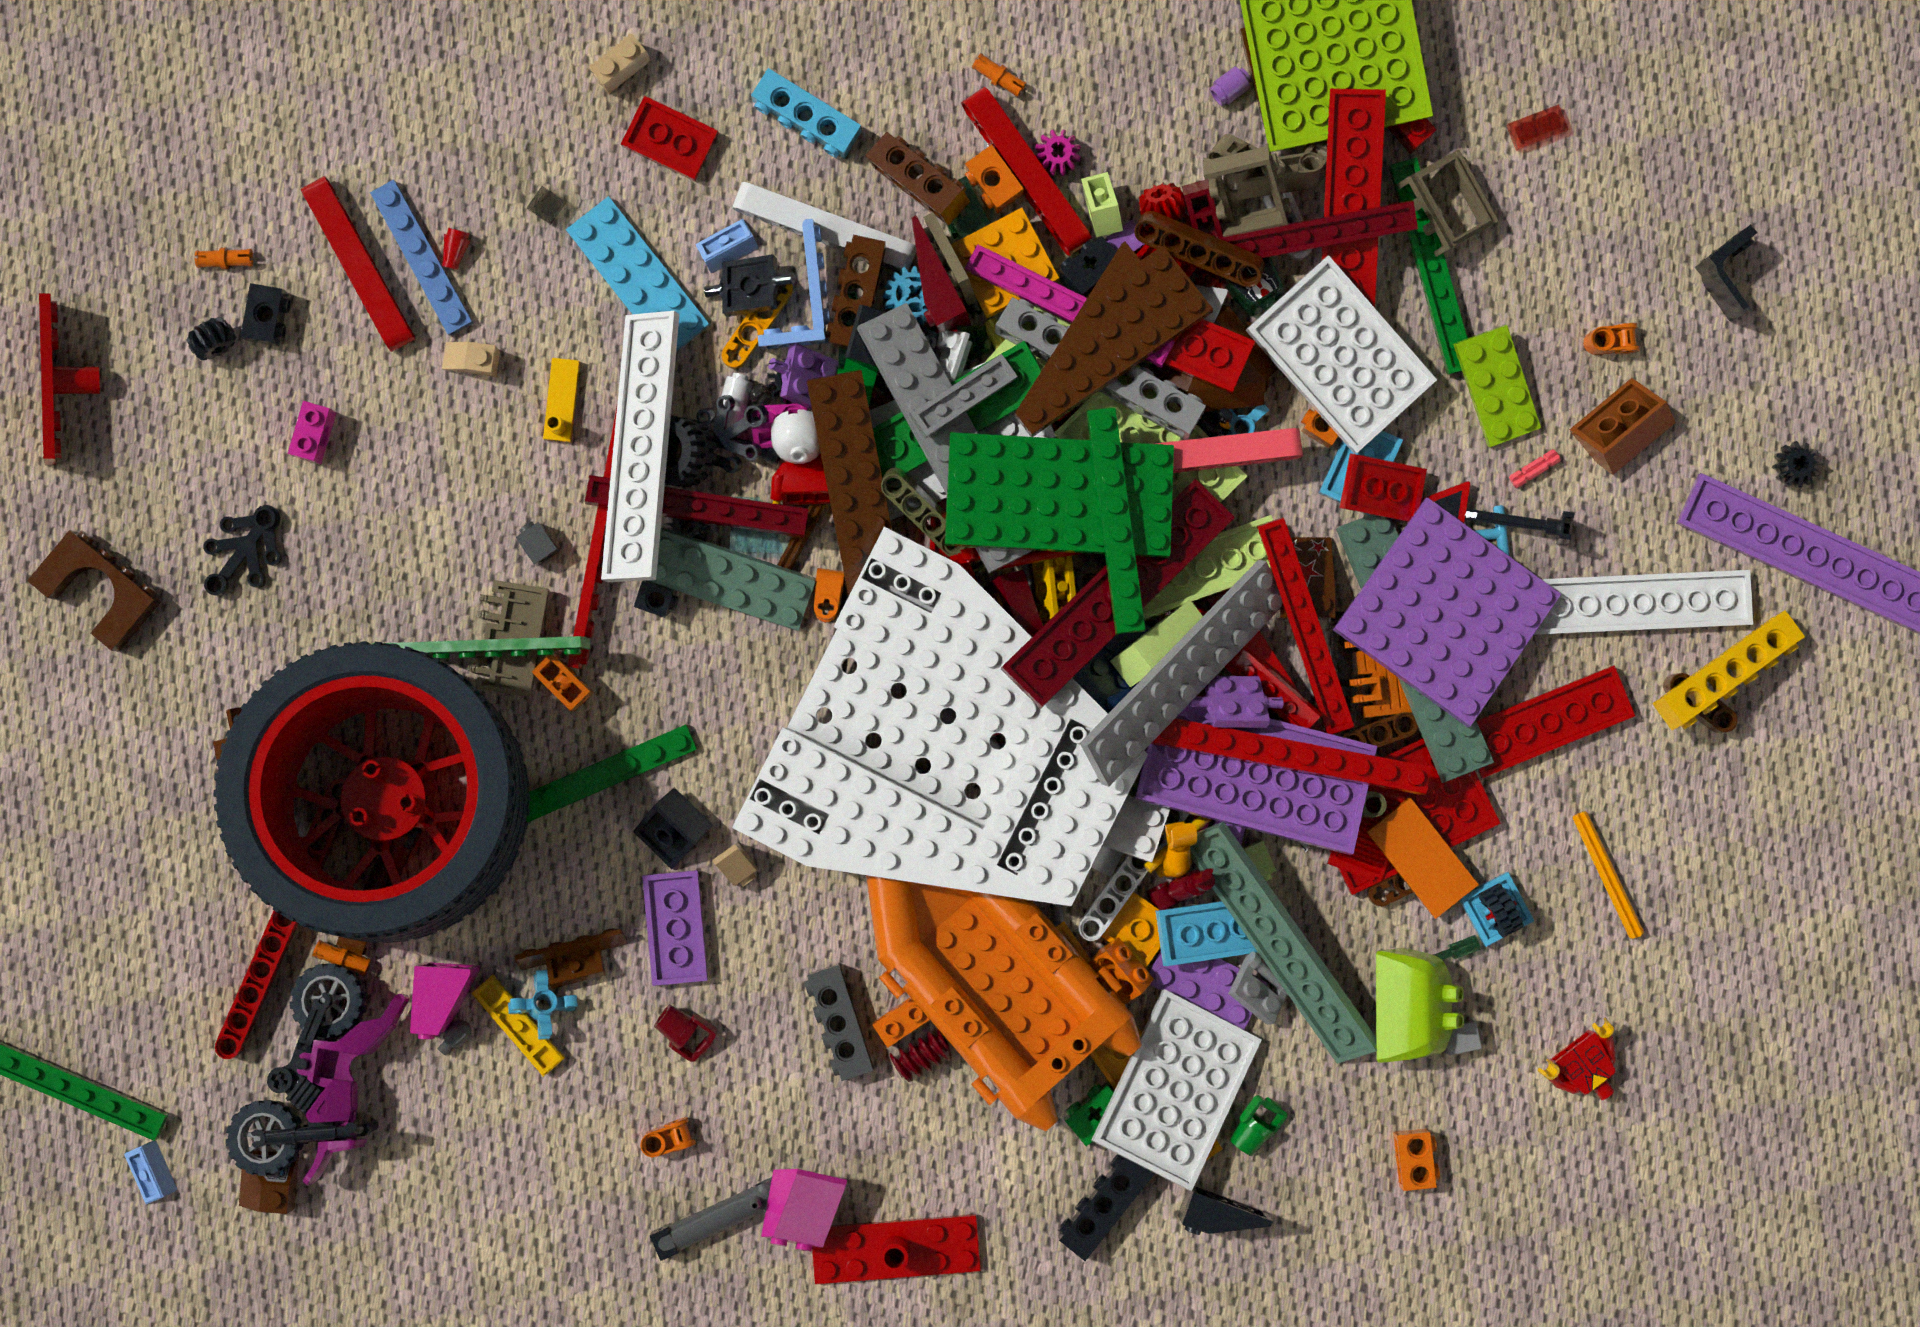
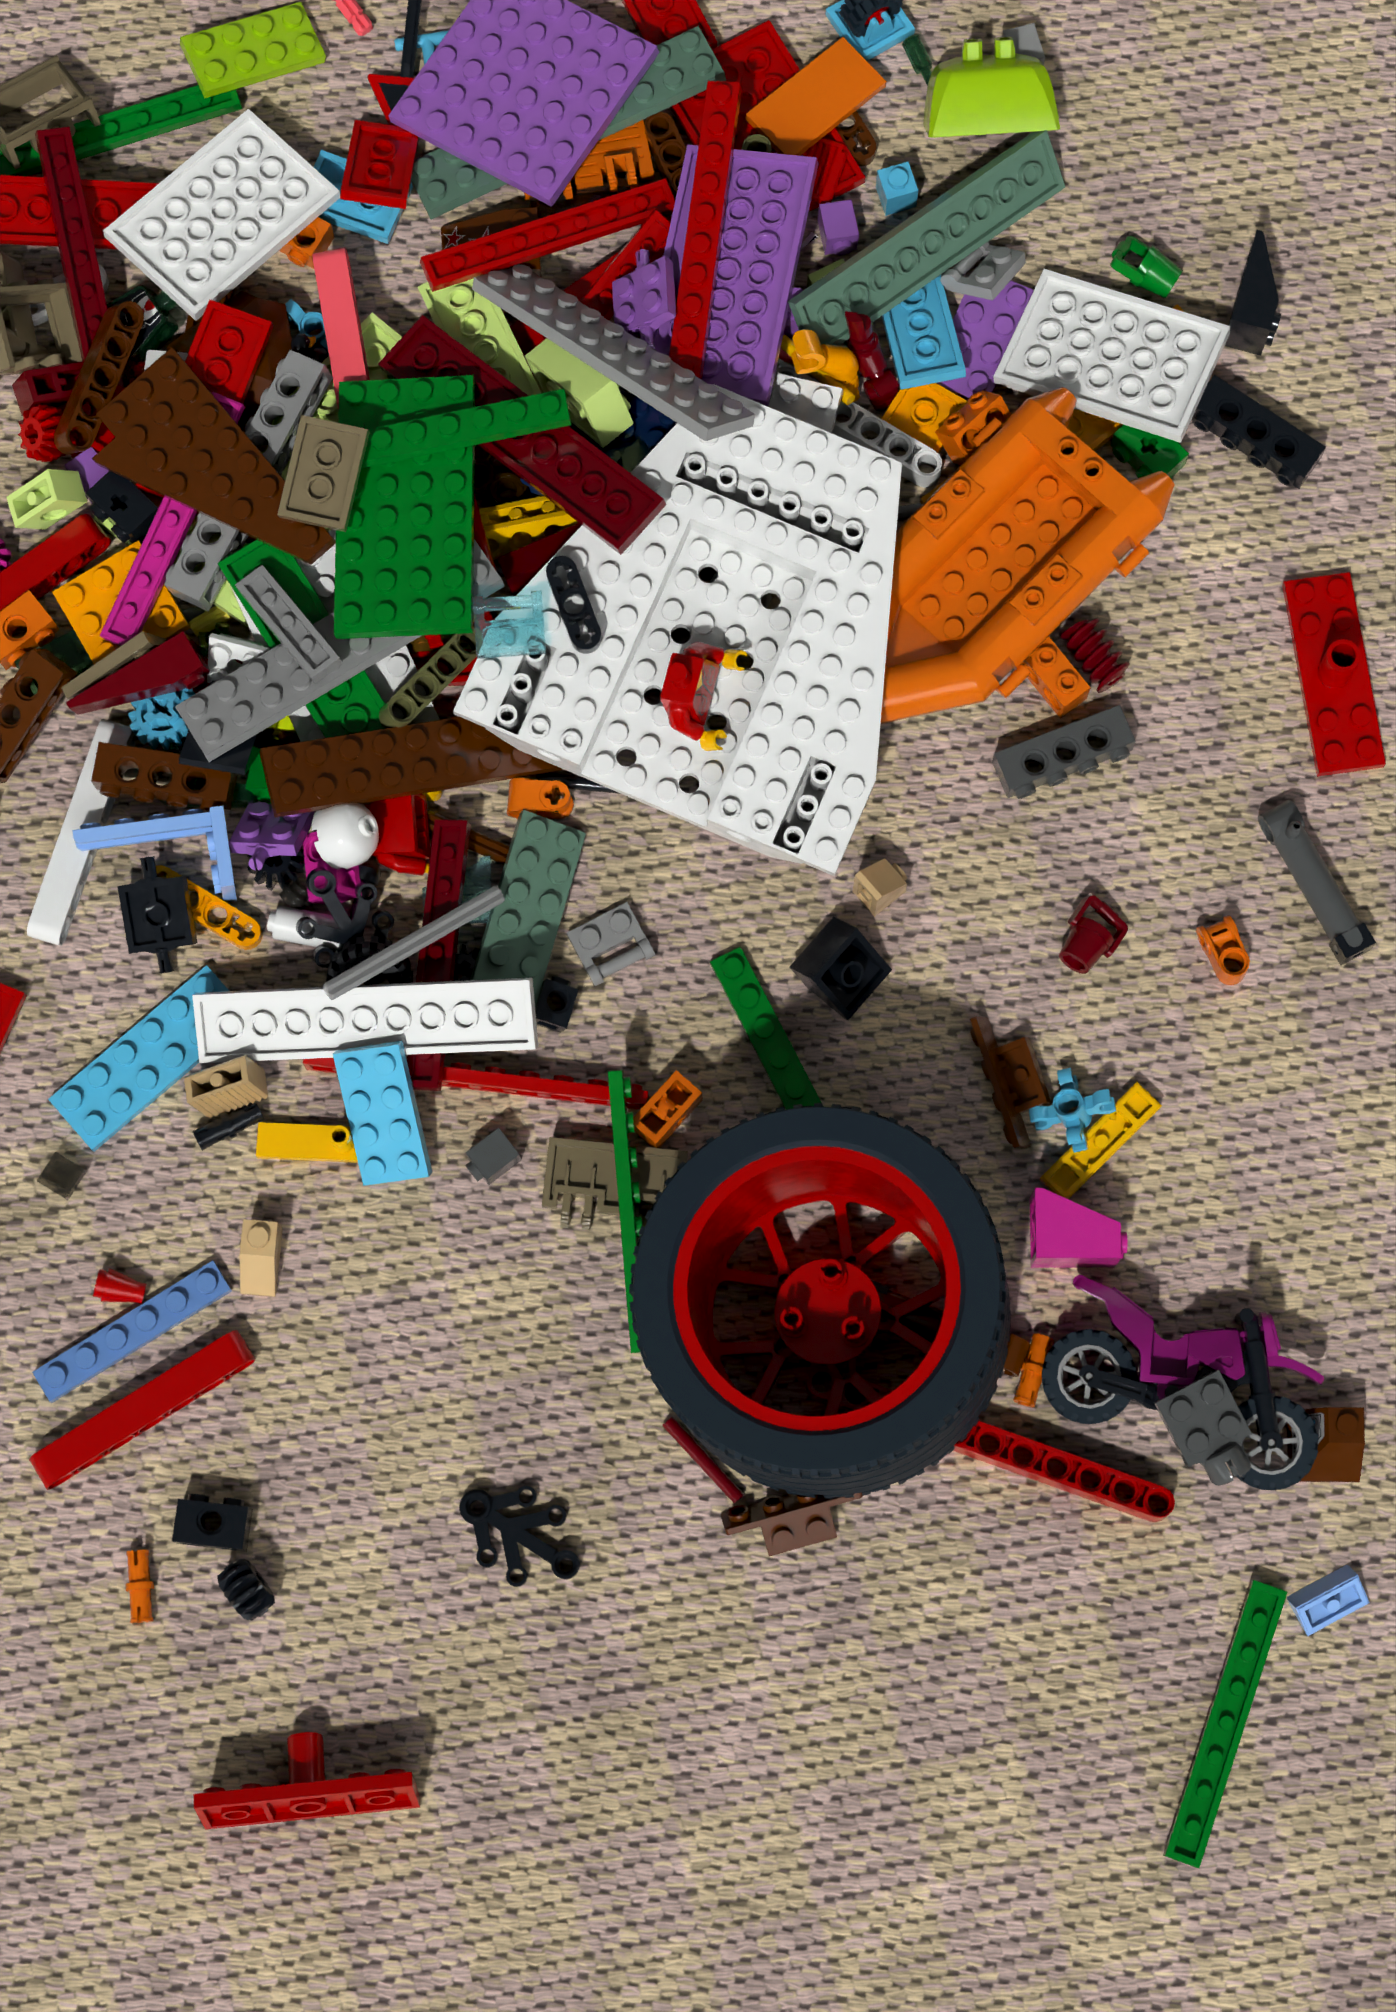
camera: 90 degrees left, 10 degrees down
reddish brown arch [27,530,162,652] -> none
dark pink brick [287,401,337,464] -> none
dark grey cylinder [437,1020,471,1056] -> none
medium lavender plate [642,870,708,986] -> none
light blue slope [695,219,758,273] -> none
dark pink slope [761,1169,847,1252] -> none
orange brick [1393,1128,1440,1191] -> none
none -> tan brick [184,1055,268,1119]
none -> black pin [192,1101,264,1151]
none -> dark tan plate [277,415,370,532]
none -> light grey axle [323,886,505,1000]
none -> medium azure plate [333,1041,432,1186]
none -> clear light blue plate [472,590,546,659]
none -> black beam [546,556,602,654]
none -> light grey plate [567,902,656,987]
none -> red torso [660,642,748,751]
none -> medium lavender brick [817,199,859,256]
none -> medium azure brick [876,161,918,216]
none -> dark grey plate [1153,1370,1252,1486]

